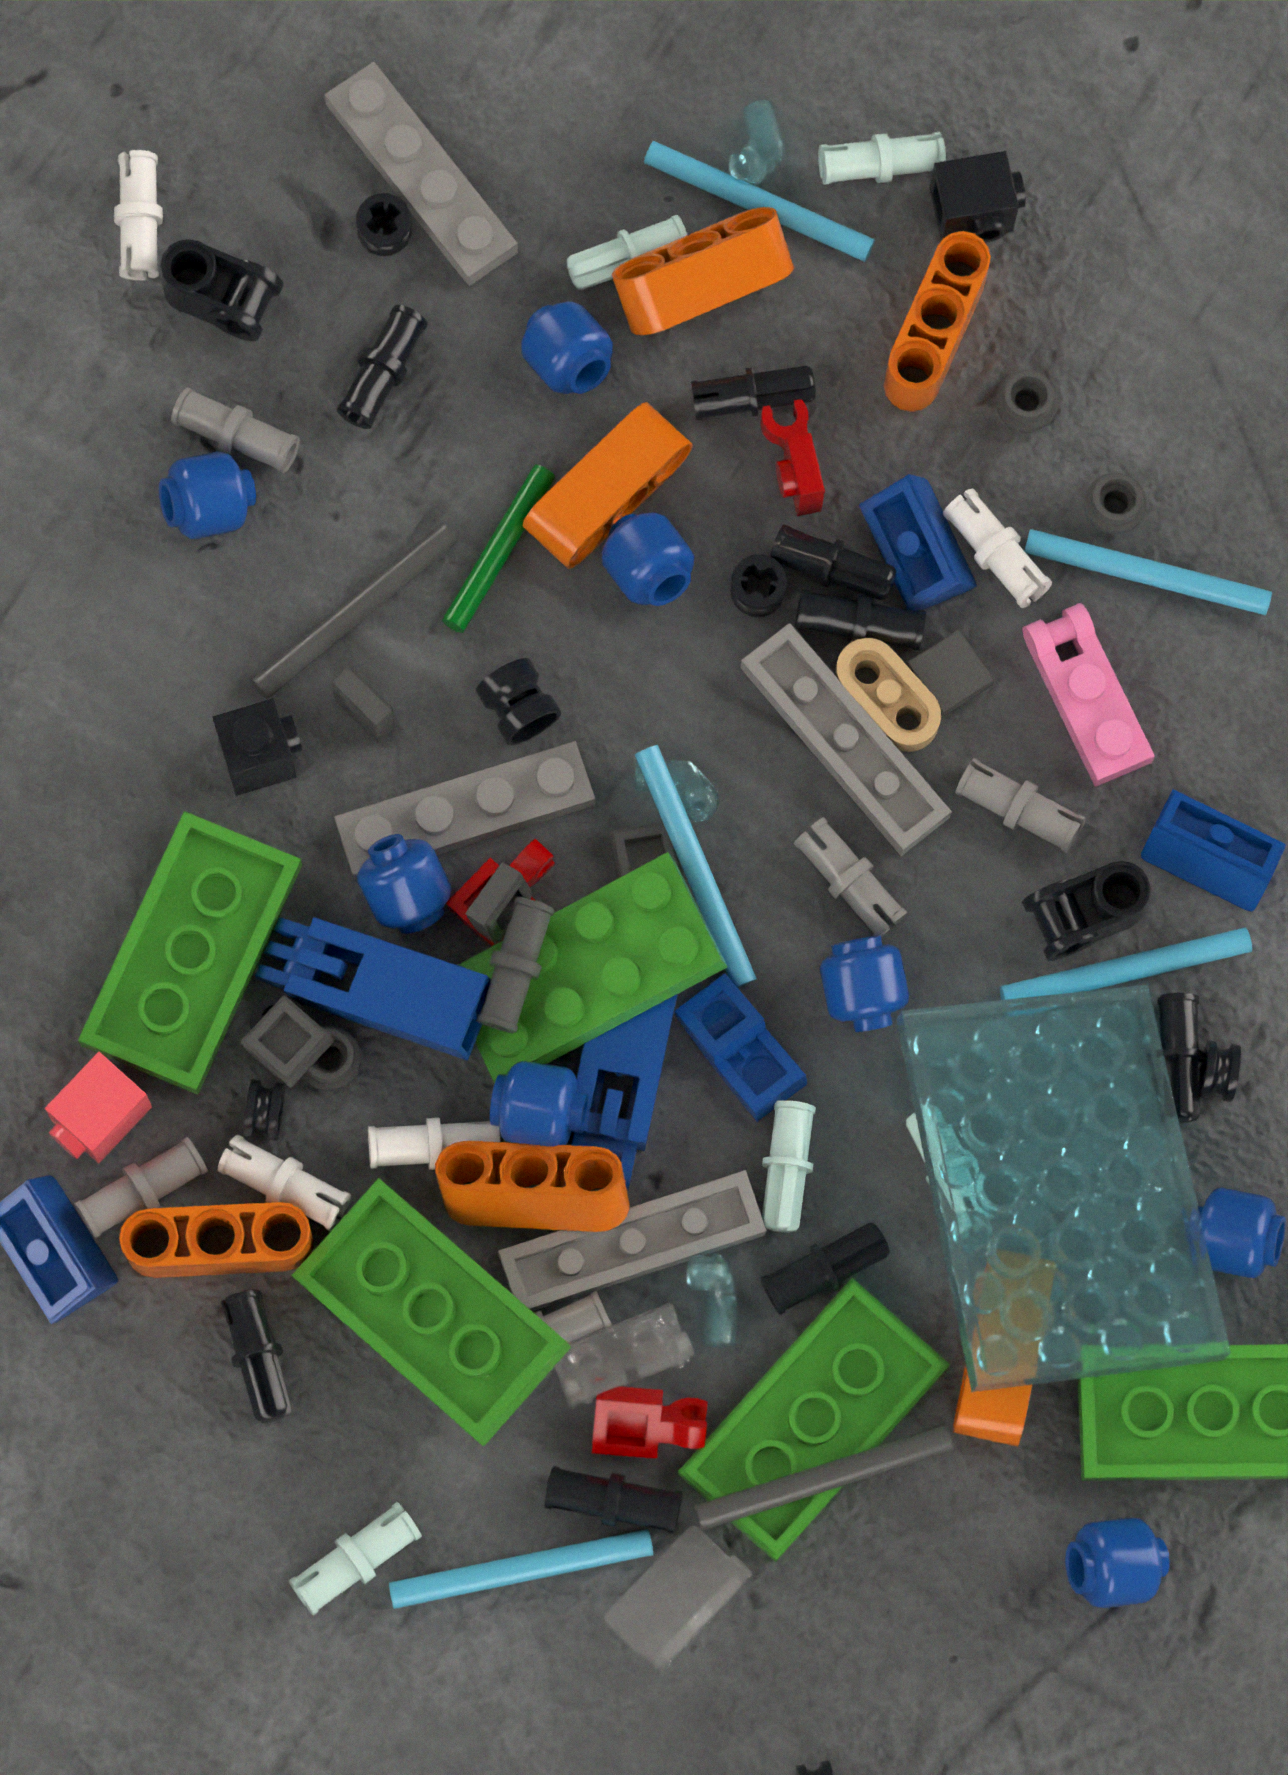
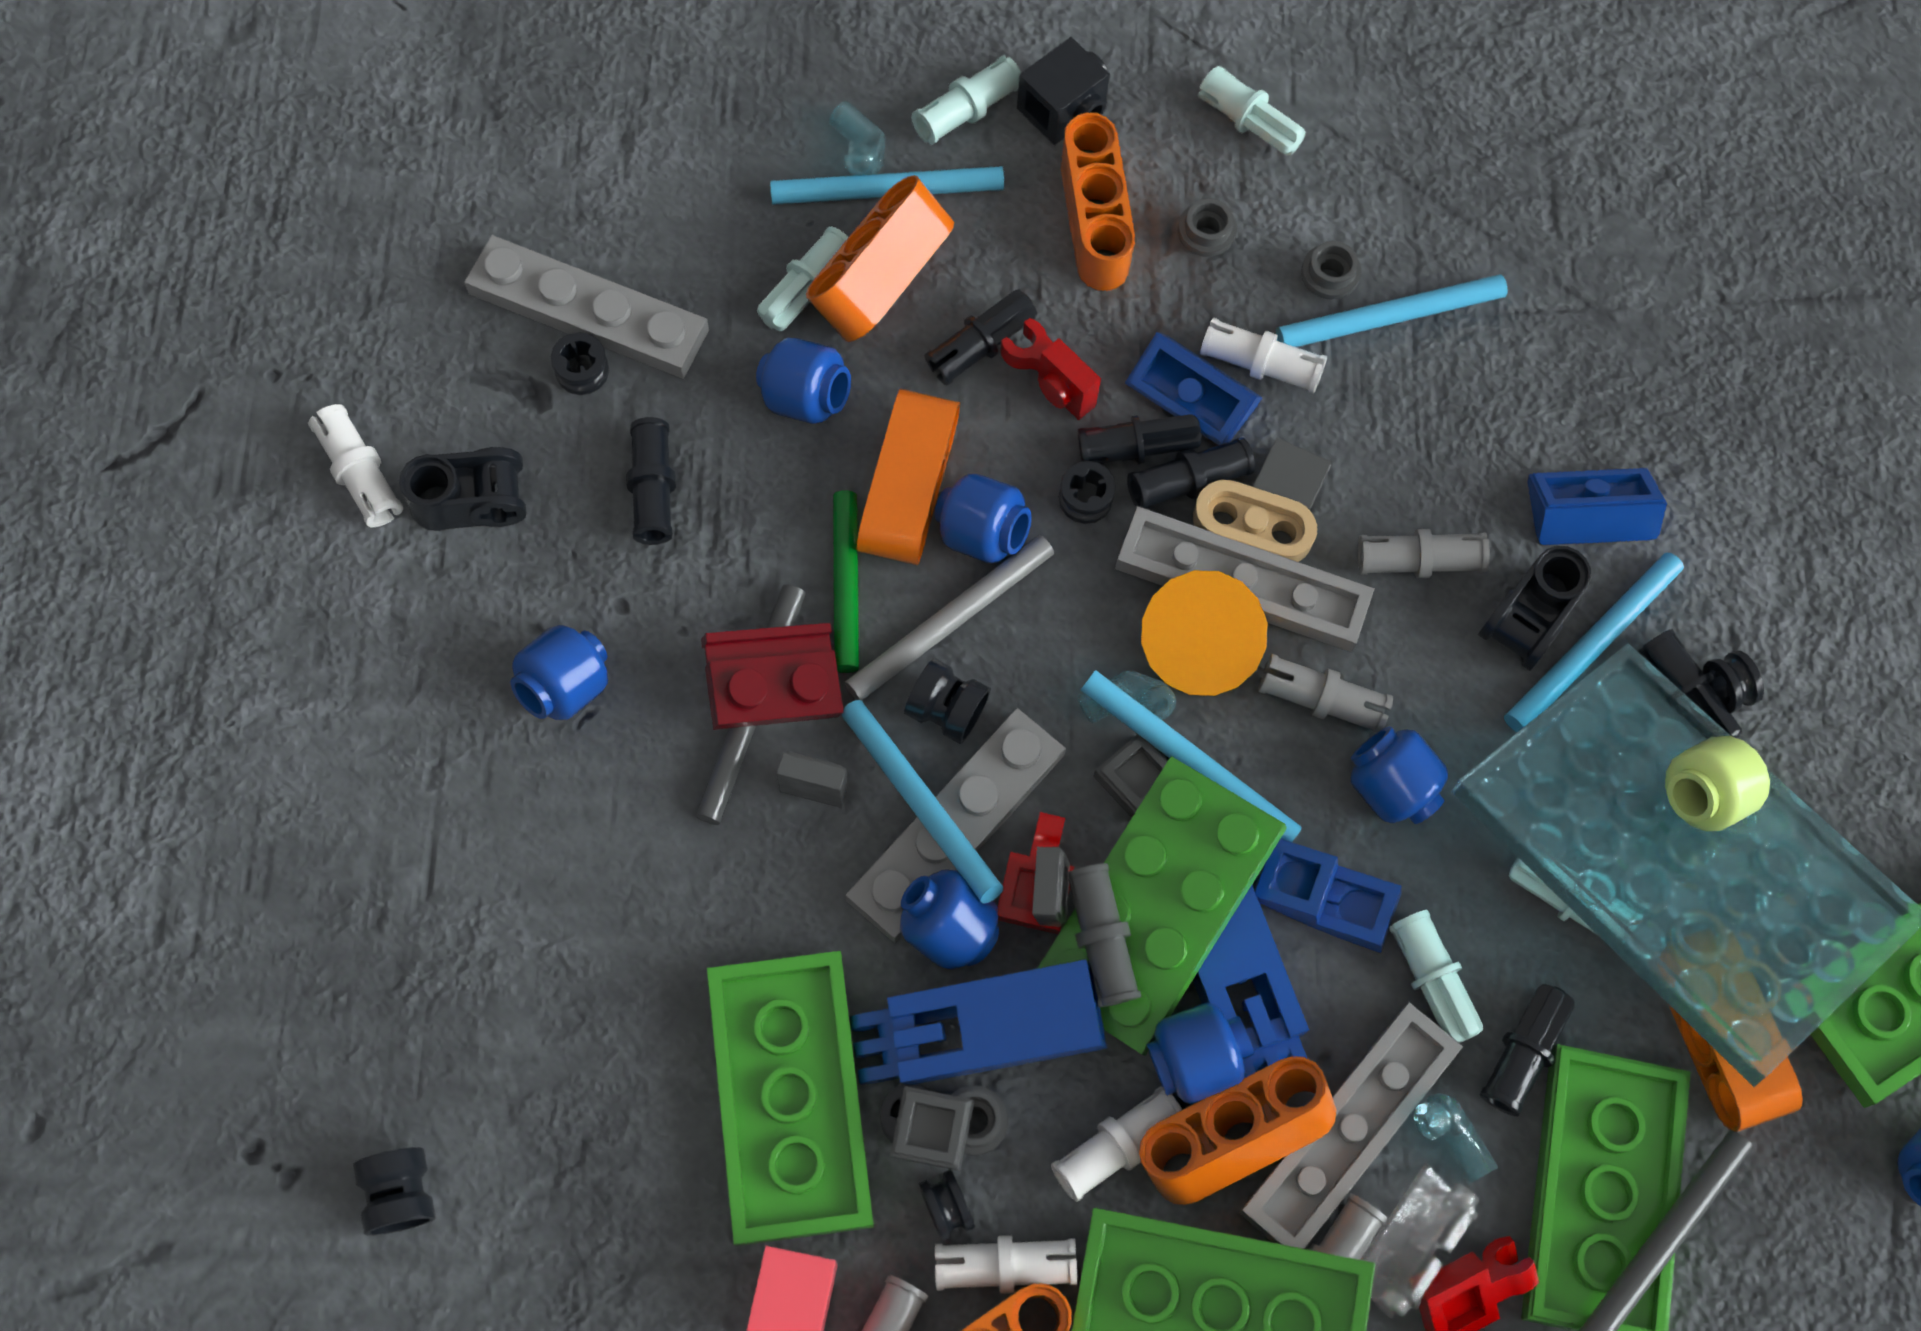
camera: 30 degrees left, 5 degrees down
light grey pin [171,387,300,473] -> none
black brick [212,698,302,796] -> none
bright pink plate [1022,603,1155,787] -> none
blue head [1186,1188,1286,1278] -> none
none -> dark red plate [701,623,844,730]
none -> medium azure bar [841,700,1003,904]
none -> light grey bar [845,535,1054,701]
none -> light orange tile [1141,570,1268,696]
none -> light aqua axle [1198,66,1306,155]
none -> yellowish green head [1665,736,1770,831]

